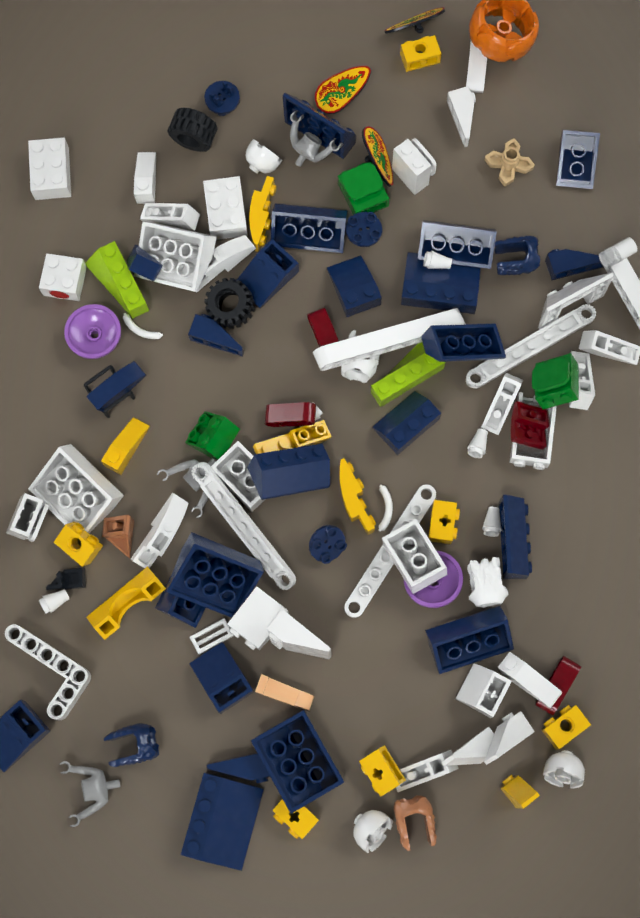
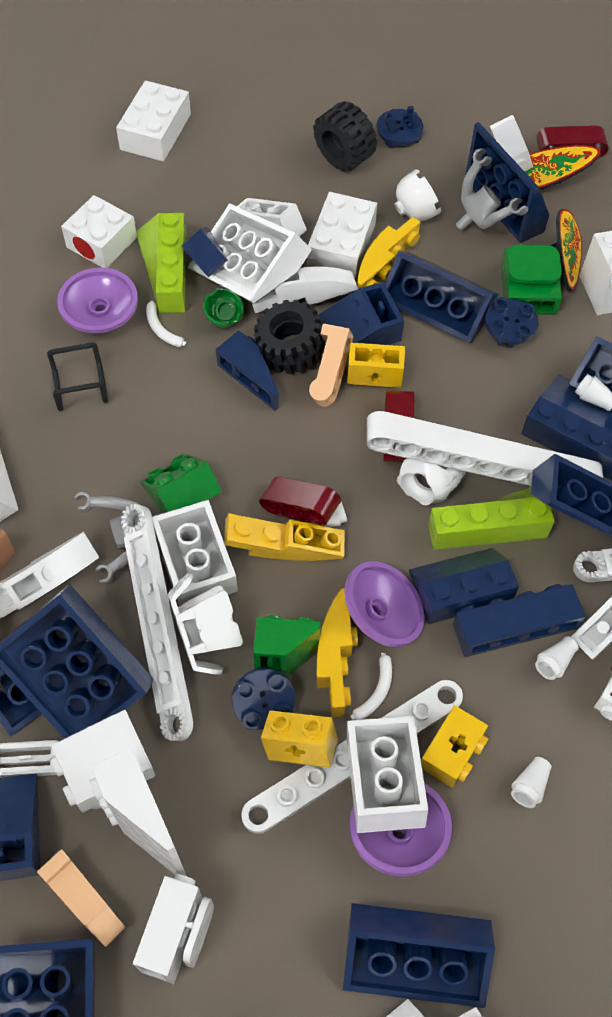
camera: 20 degrees right, 15 degrees down
dark blue slope [86,361,146,412] -> none
yellow slope [101,417,150,475] -> none
white slope [134,152,156,204] -> none
dark blue slope [247,443,330,500] -> none
dark blue slope [327,255,382,318] -> none
white piece [467,557,508,608] -> none
dark blue slope [499,495,532,579] -> none
none -> white brick [133,874,214,984]
none -> white piece [167,573,243,674]
none -> green hair [203,288,244,329]
none -> green slope [253,615,321,677]
none -> yellow brick [261,711,338,768]
none -> light nougat leg [309,324,354,407]
none -> medium lavender dish [344,561,424,647]
none -> yellow brick [347,343,405,388]
none -> dark blue brick [453,584,586,658]
none -> white slope [490,115,533,171]
none -> dark red beam [536,125,609,158]

